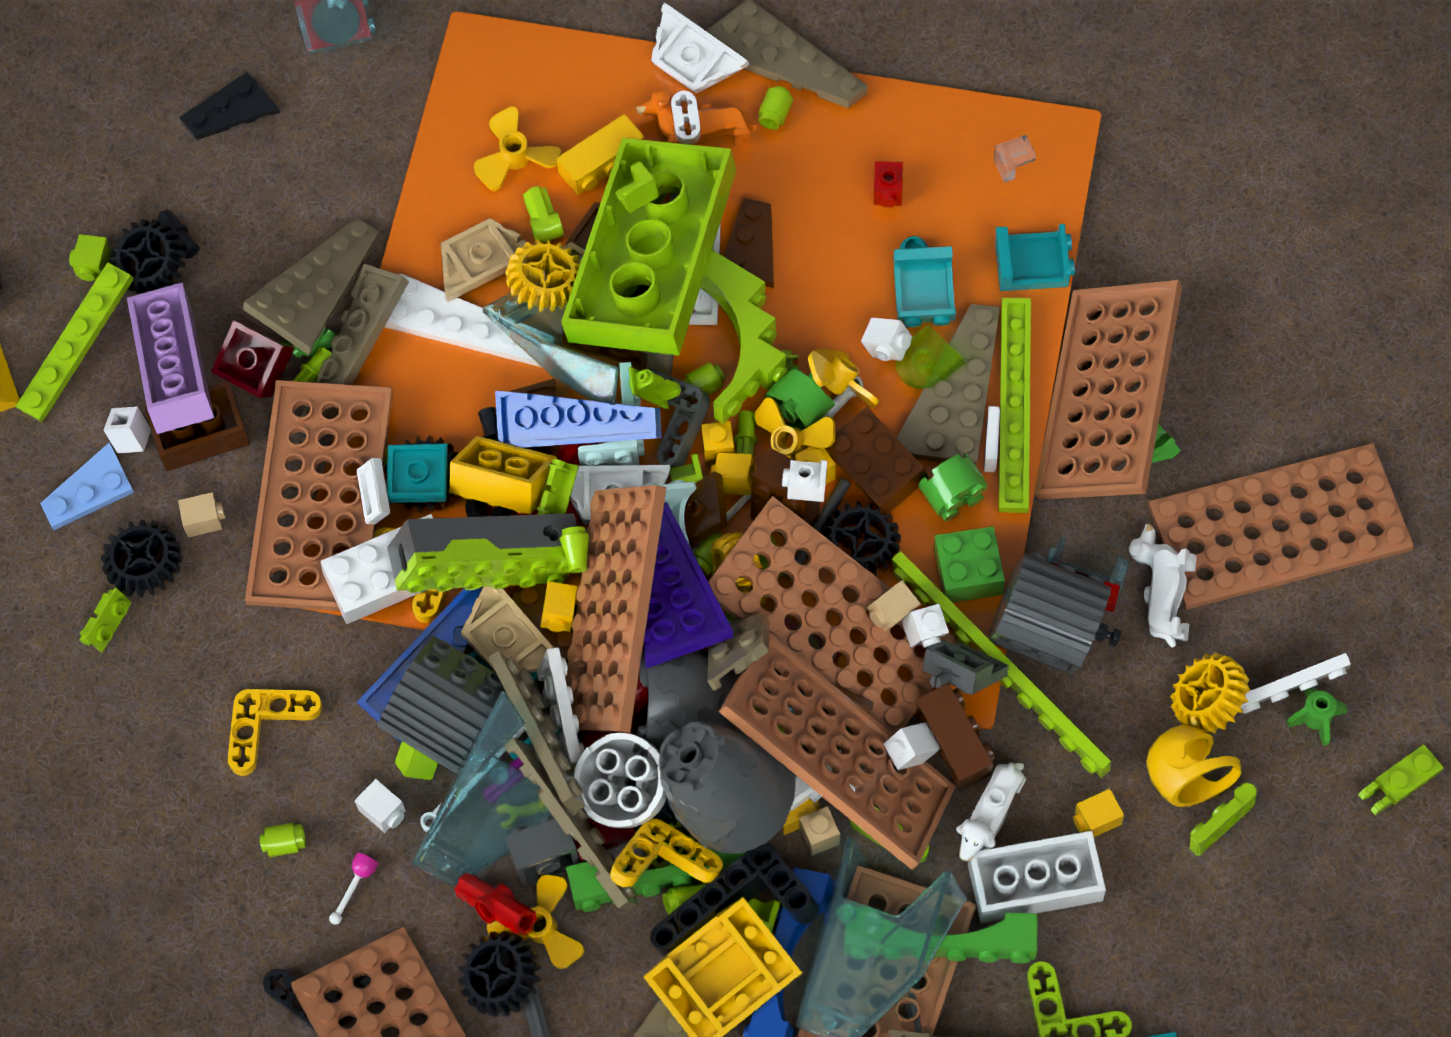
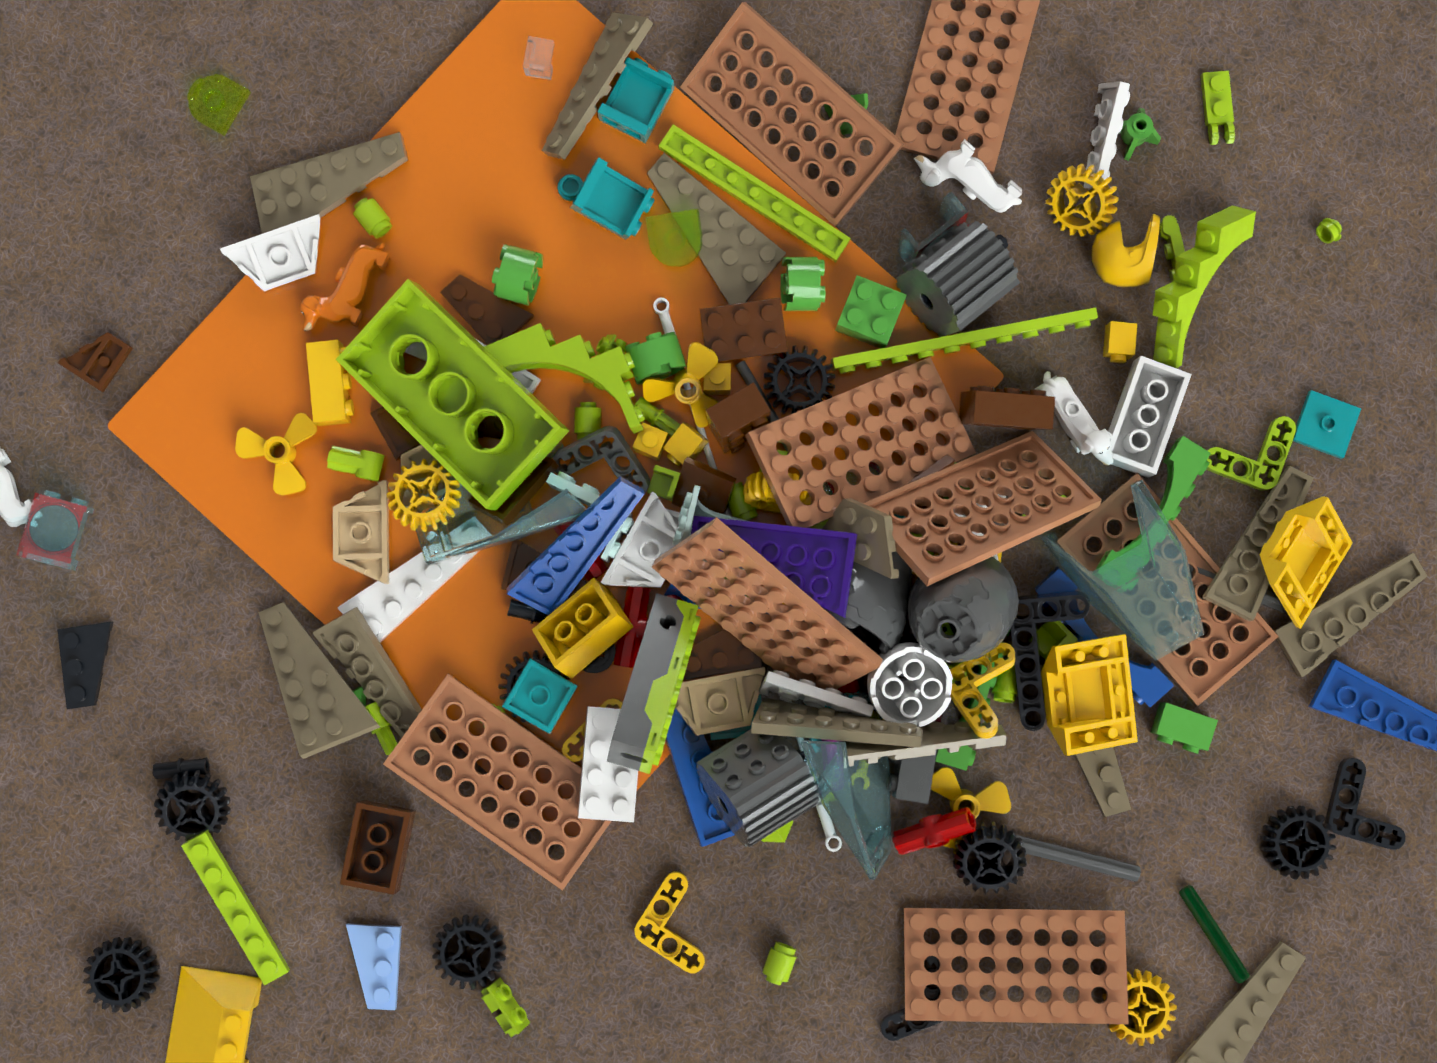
camera: 65 degrees left, 20 degrees up
lime brick [69,234,111,281] -> none
white brick [104,406,151,453] -> none
lavender brick [127,282,214,434] -> none
tan brick [178,492,226,537] -> none
dark red brick [211,320,295,398] -> none
hinge [329,852,379,925] -> none
white brick [355,779,406,833] -> none
white tile [357,458,390,525] -> none
lime hinge [537,459,579,515] -> none
yellow brick [540,581,577,632] -> none
lime cone [559,526,589,573] -> none
lime panel [616,161,659,213] -> none
lime hinge [628,367,681,409] -> none
white beam [671,91,701,145] -> none
white brick [782,460,827,502] -> none
tan brick [799,806,840,856] -> none
yellow piece [808,348,879,409] -> none
white brick [861,317,912,361] -> none
tan brick [866,580,920,631] -> none
red brick [874,161,903,207] -> none
white brick [884,722,941,770] -> none
white brick [901,604,949,648] -> none
dark grey plate [923,640,1009,695] -> none
white tile [984,406,1000,472] -> none
none -> bright green brick [492,244,543,306]
none -> dark tan wing [542,12,653,160]
none -> lime arch [1153,205,1256,368]
none -> lime plate [1316,218,1342,244]

